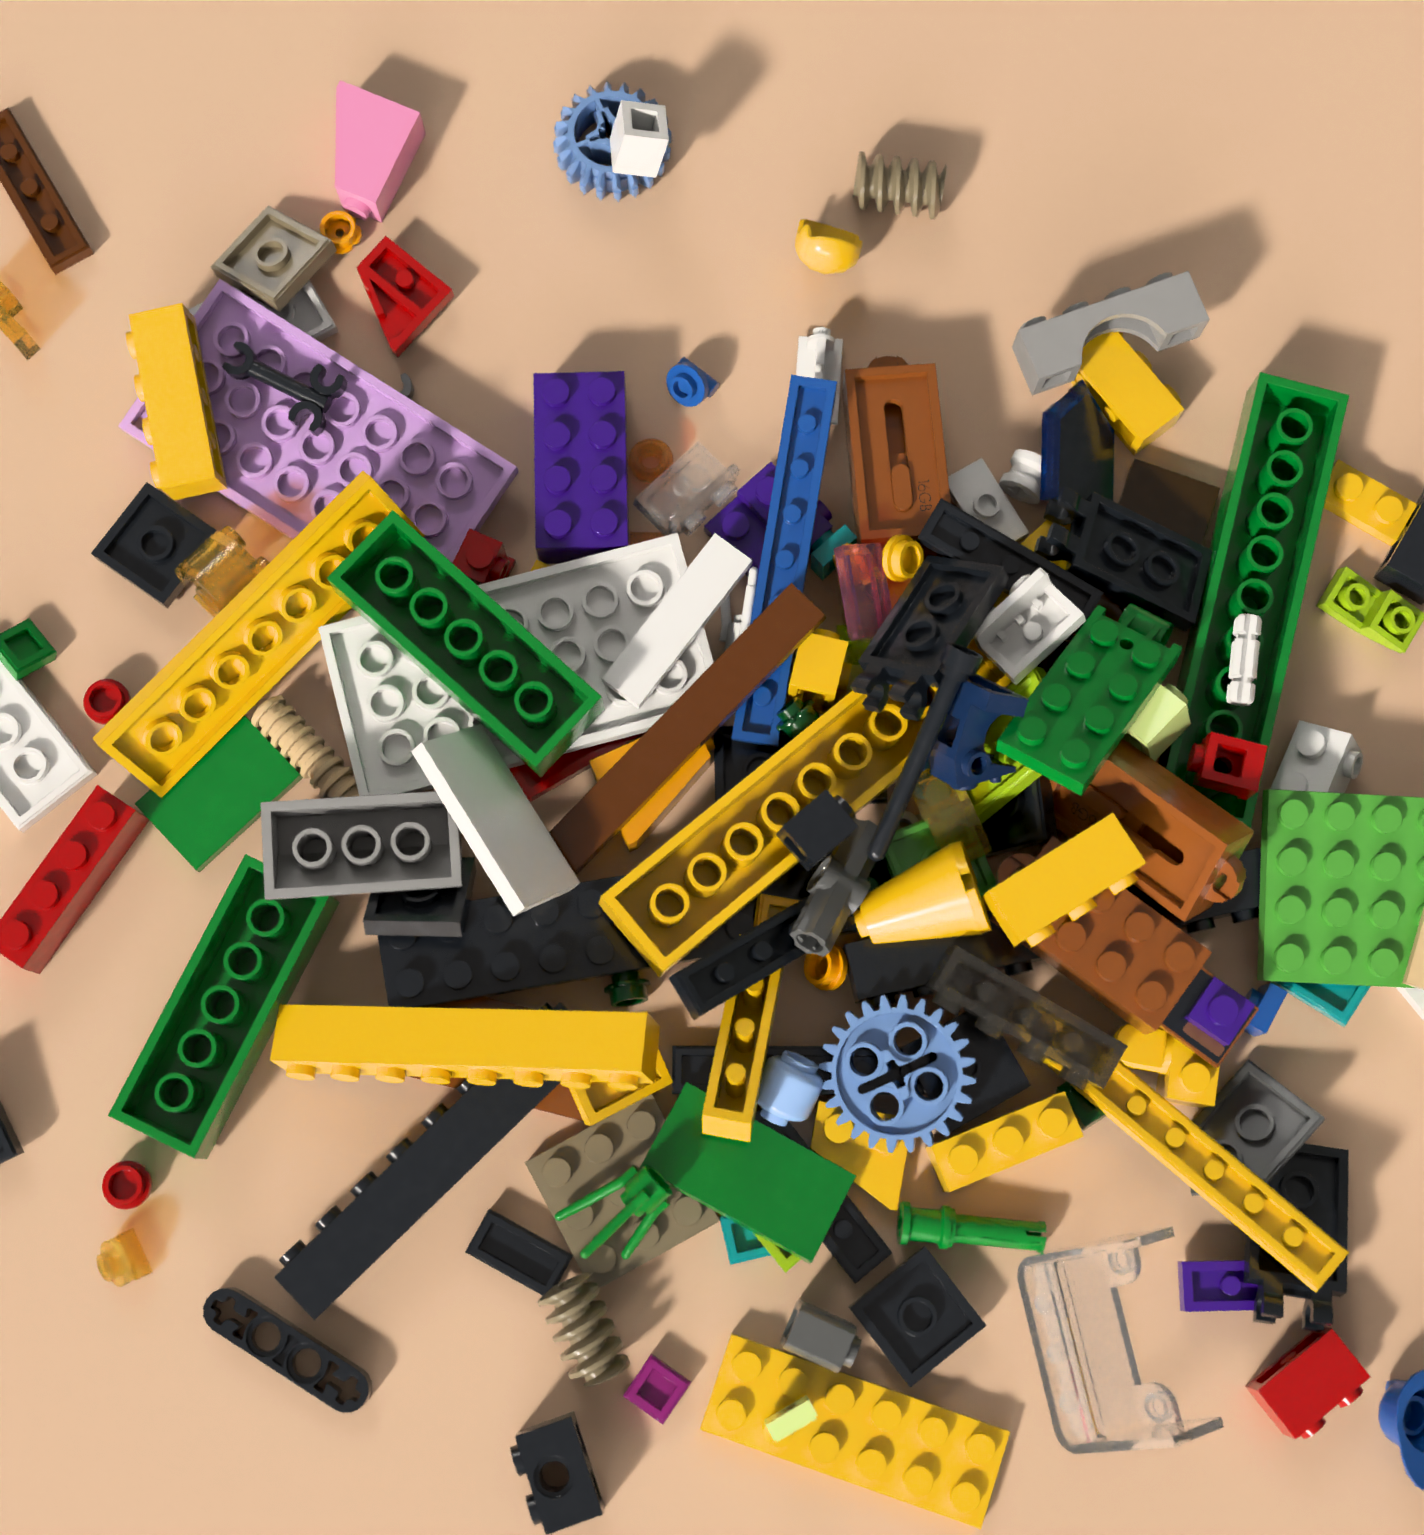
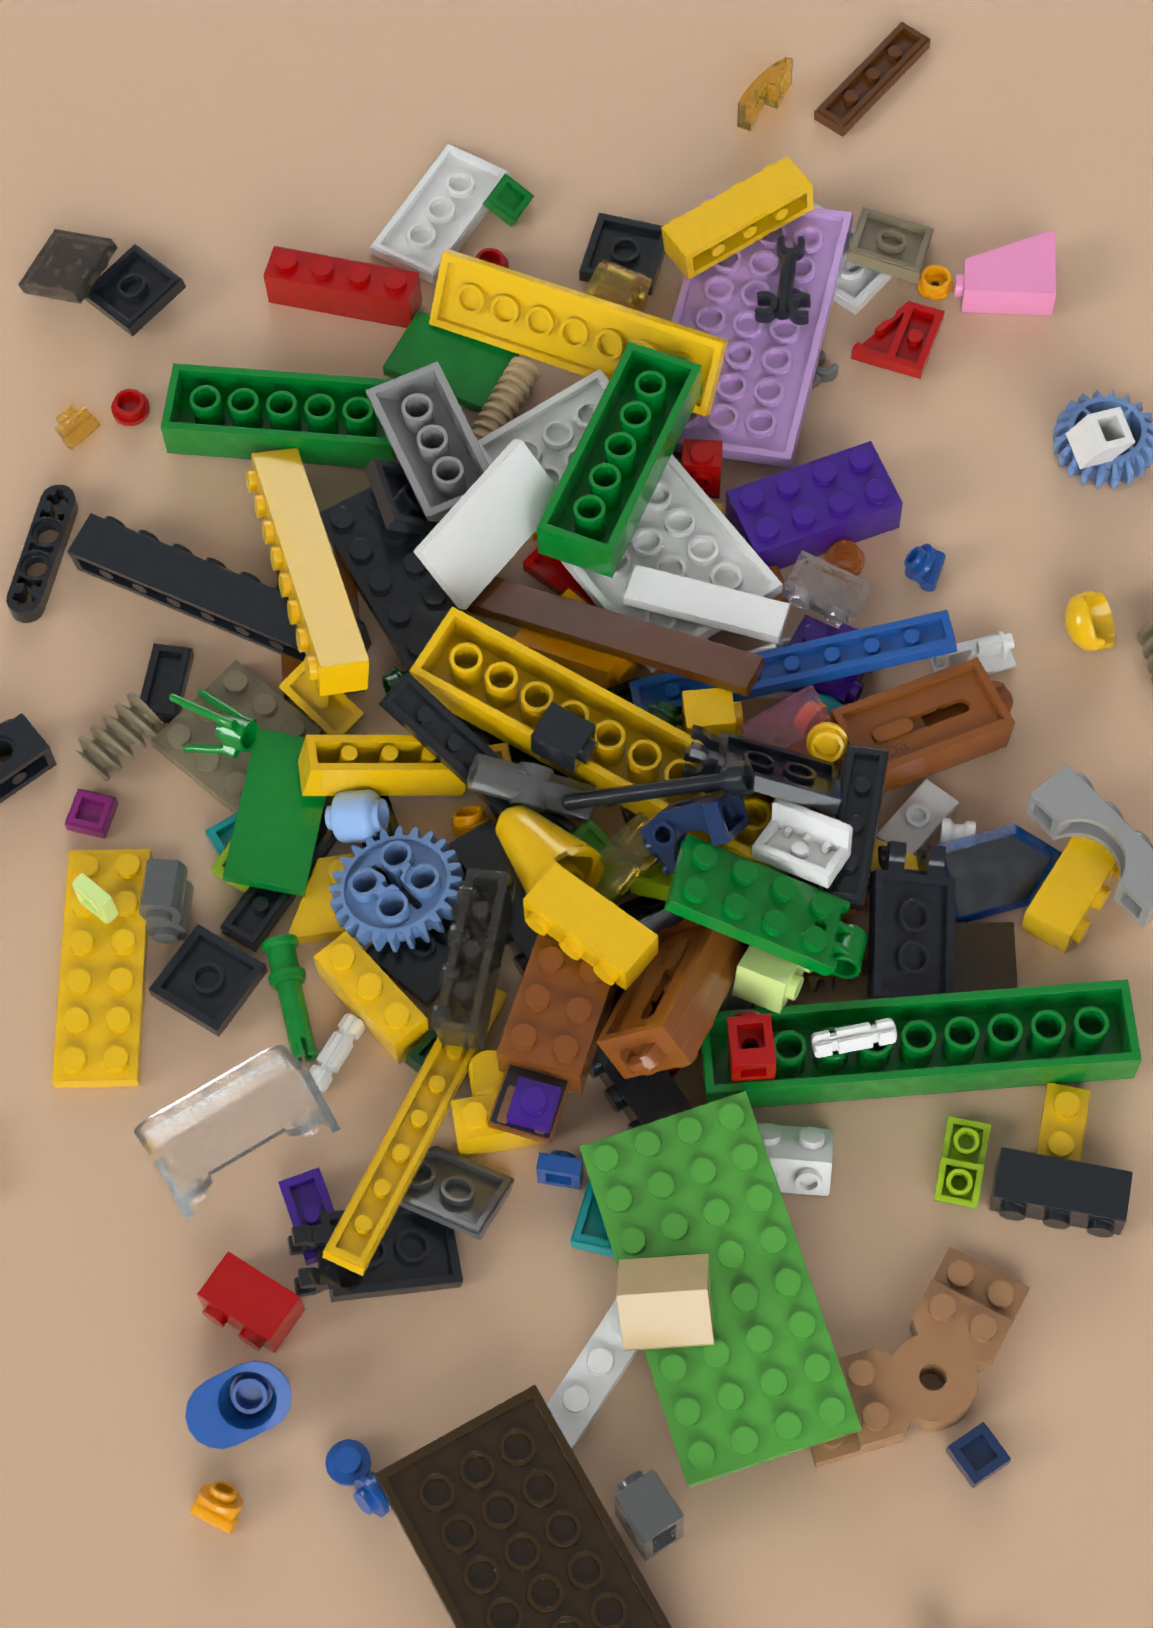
camera: 75 degrees right, 15 degrees down
none -> white axle [305,1013,365,1092]

